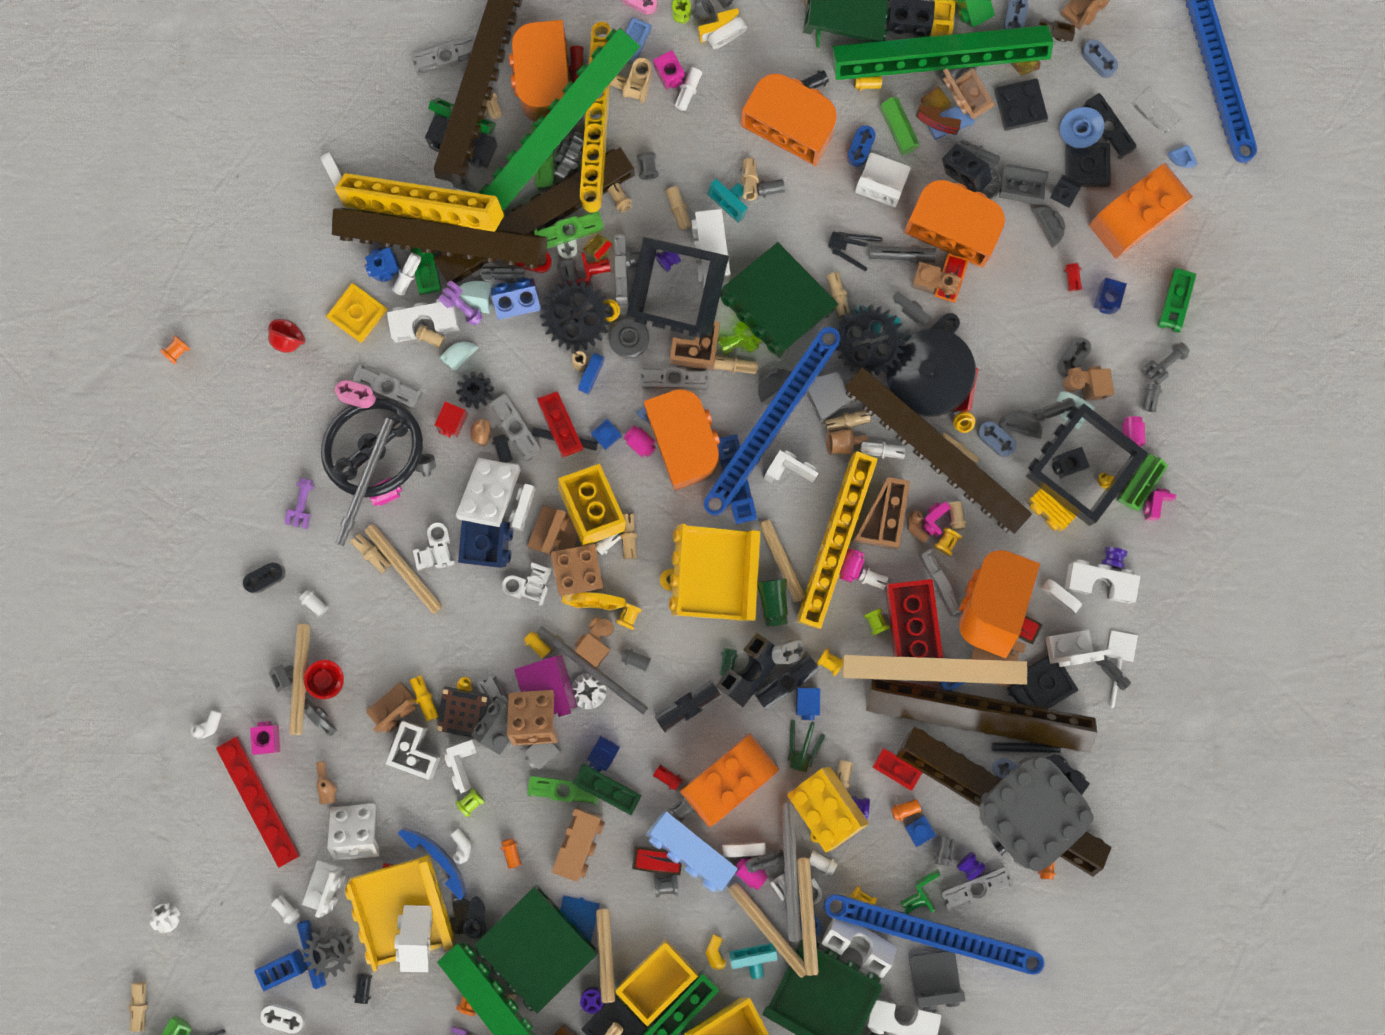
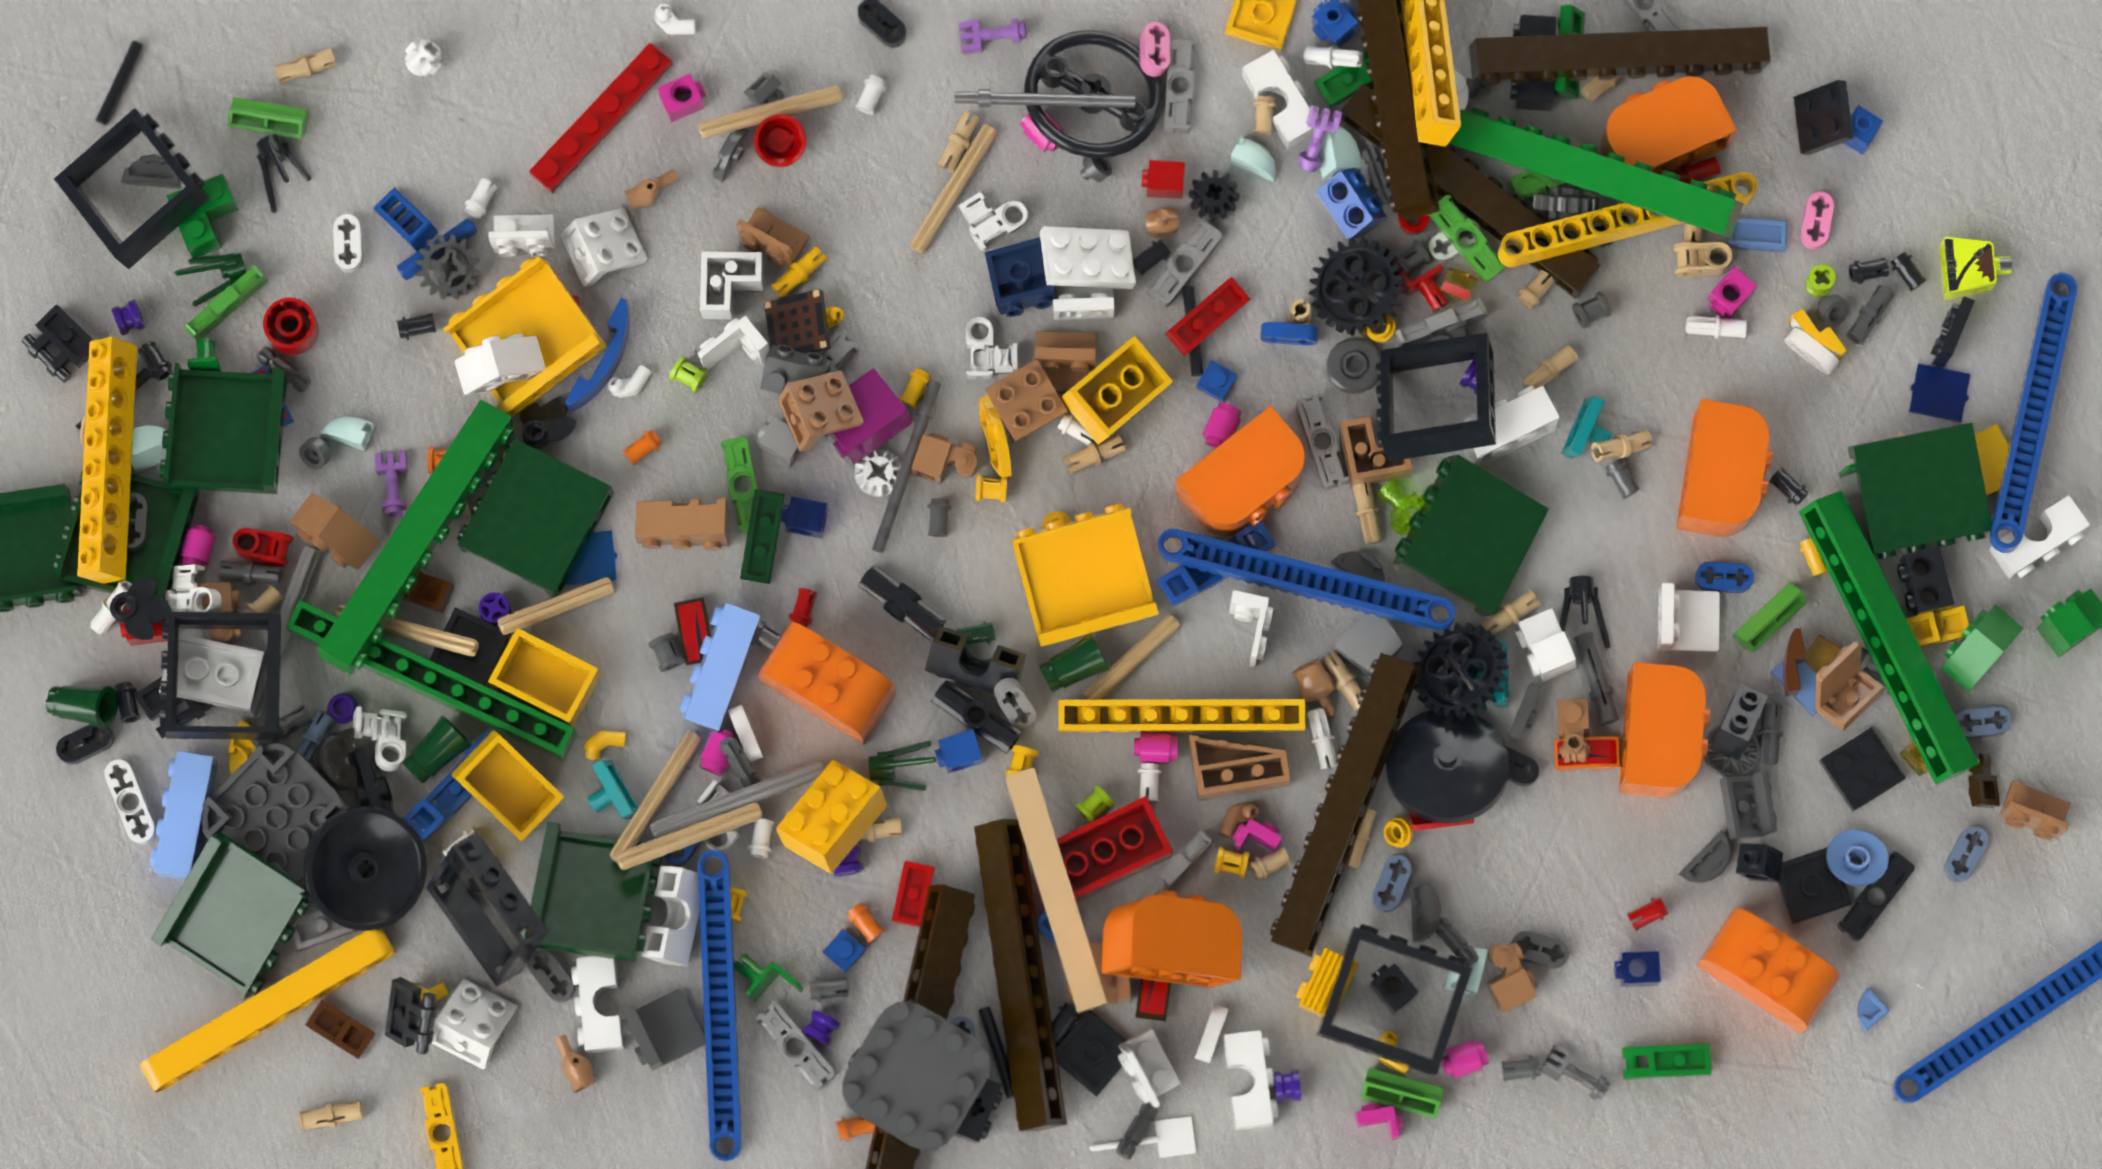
camera: 70 degrees right, 5 degrees down
none -> white brick [1515,608,1576,683]

